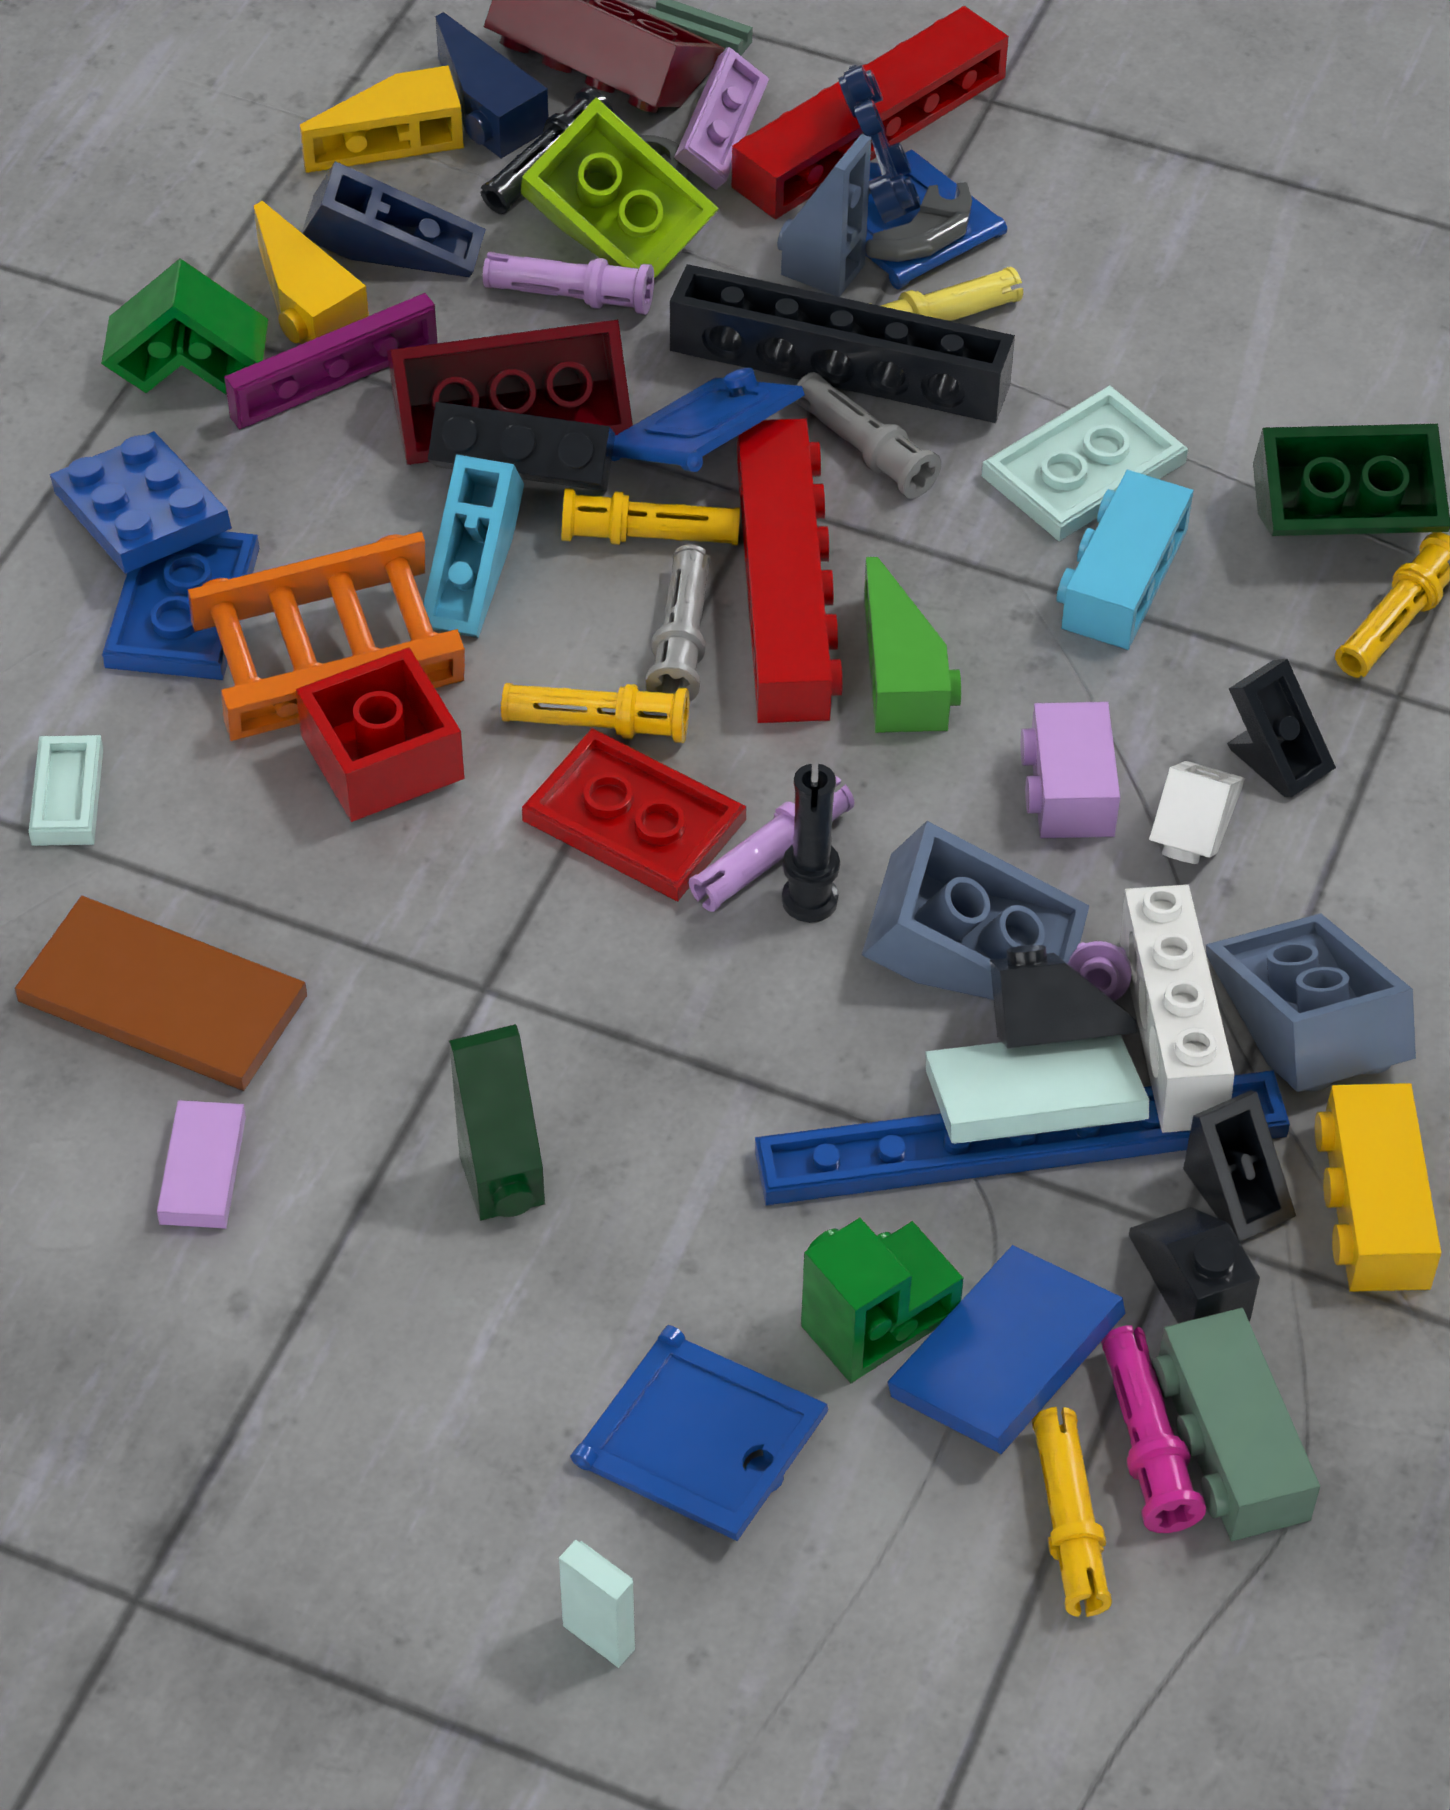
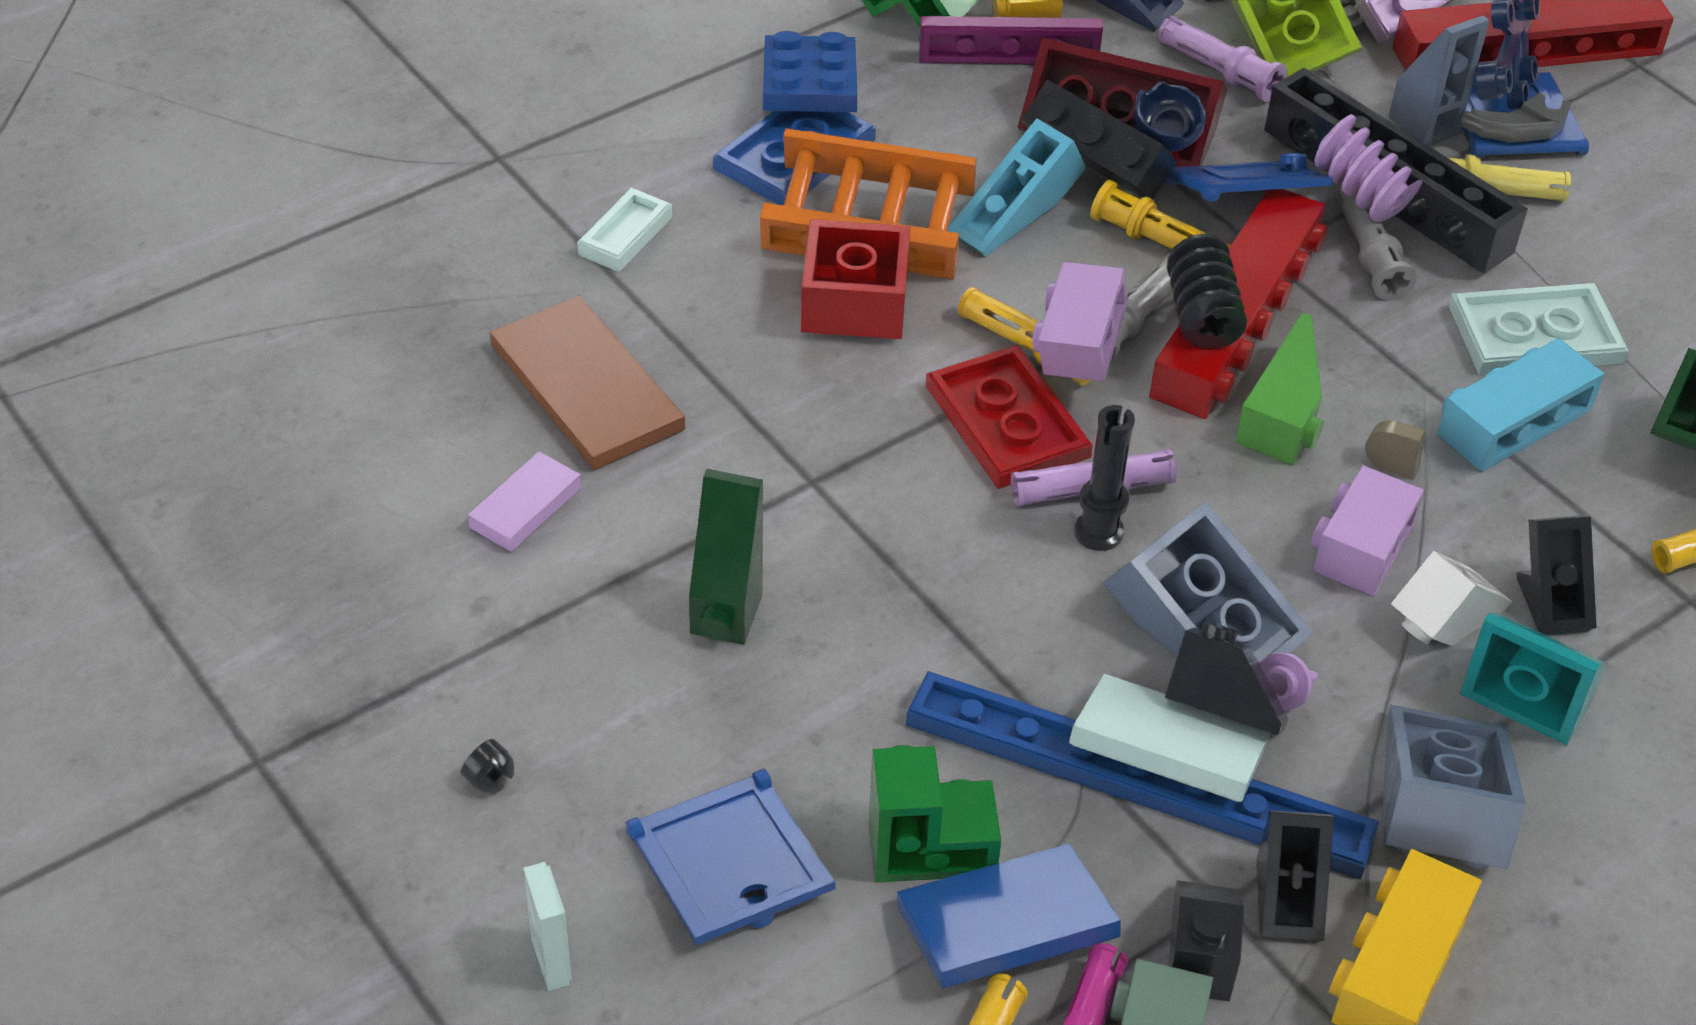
camera: 30 degrees right, 5 degrees down
white brick [1120,884,1234,1133] -> none
none -> black hinge [461,739,515,793]
none -> lavender brick [1033,262,1128,382]
none -> dark blue hair [1132,81,1206,153]
none -> black piece [1166,233,1248,349]
none -> lavender piece [1314,114,1422,223]
none -> dark tan tile [1365,420,1426,480]
none -> teal slope [1459,613,1607,745]

